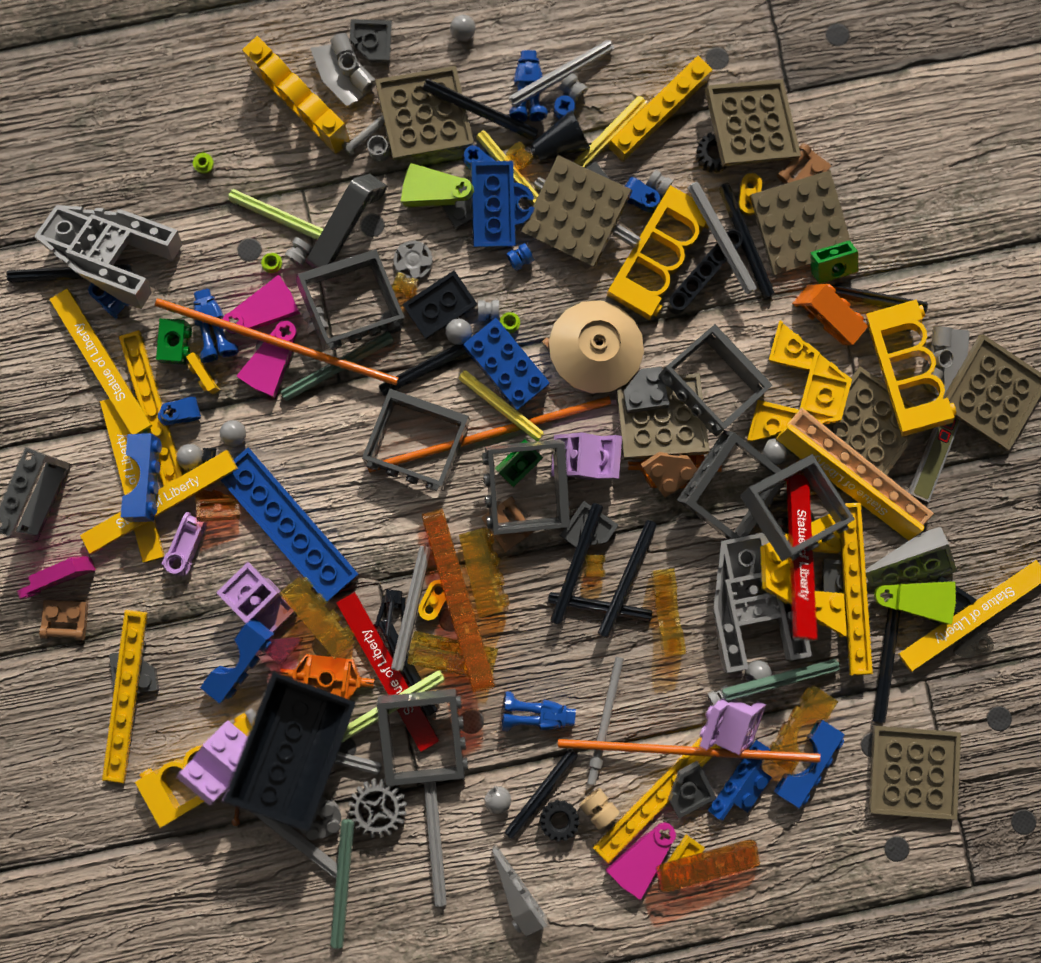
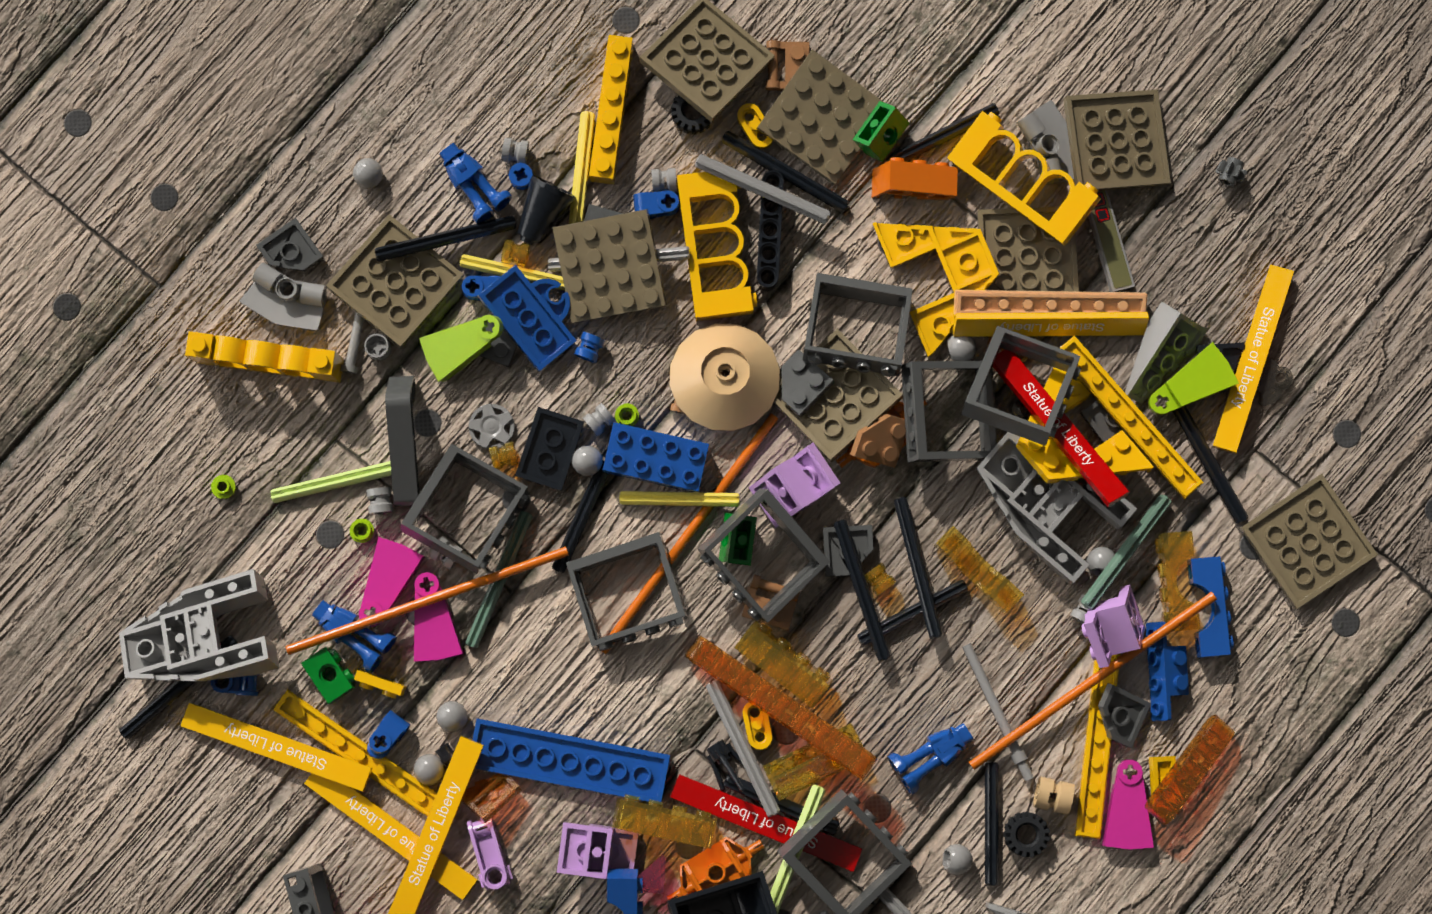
camera: 35 degrees left, 0 degrees up
blue arch [121,433,162,522] -> none
light grey axle [509,40,614,106] -> none

